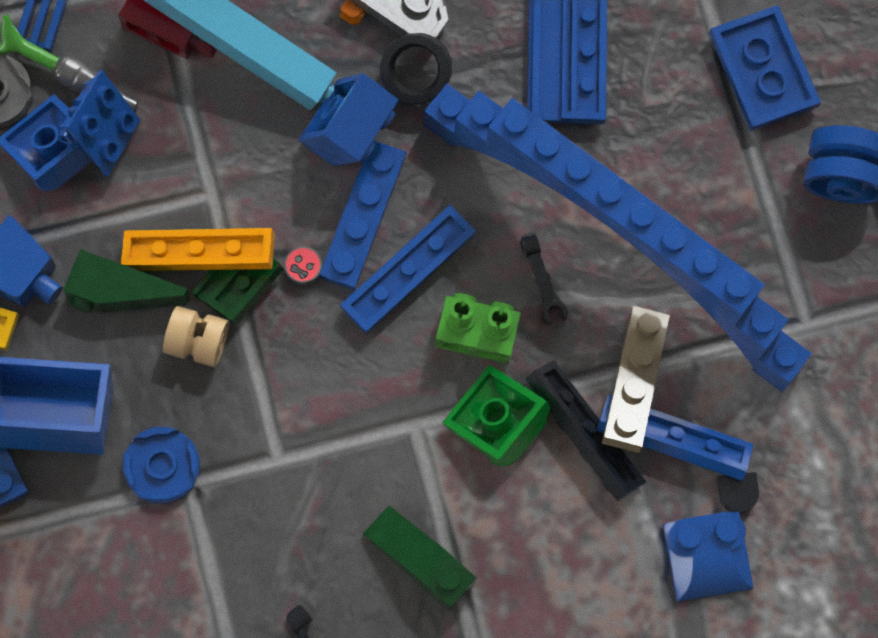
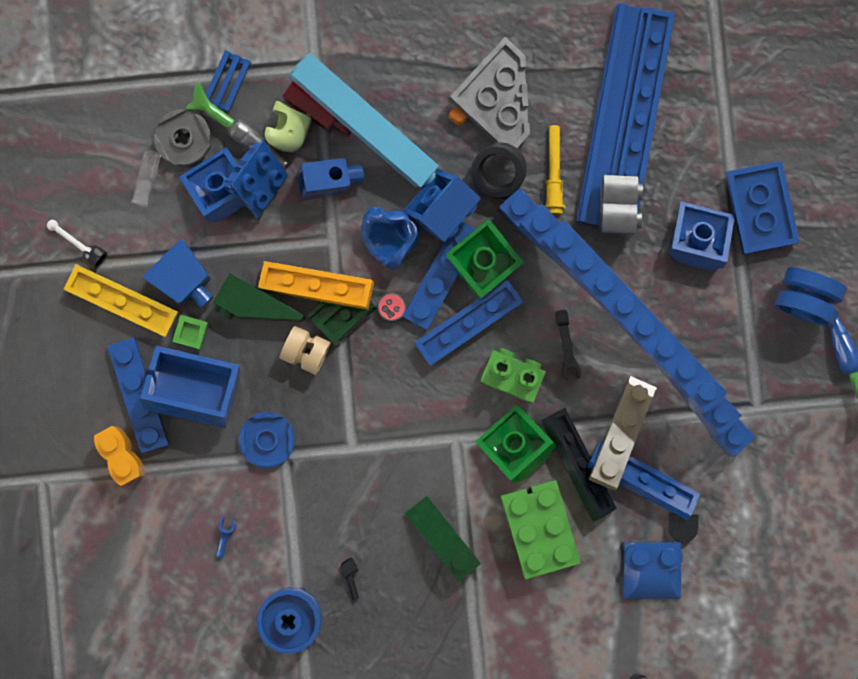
camera: 15 degrees right, 10 degrees up
none -> bright green plate [172,315,209,350]
none -> blue hand [216,517,236,558]
none -> yellowish green helmet [265,101,312,152]
none -> blue torso [296,158,364,201]
none -> blue hair [361,207,420,270]
none -> green slope [445,218,524,299]
none -> bright green piece [500,480,581,579]
none -> yellow pin [544,125,565,216]
none -> flat silver brick [599,175,643,235]
none -> blue slope [669,201,735,270]

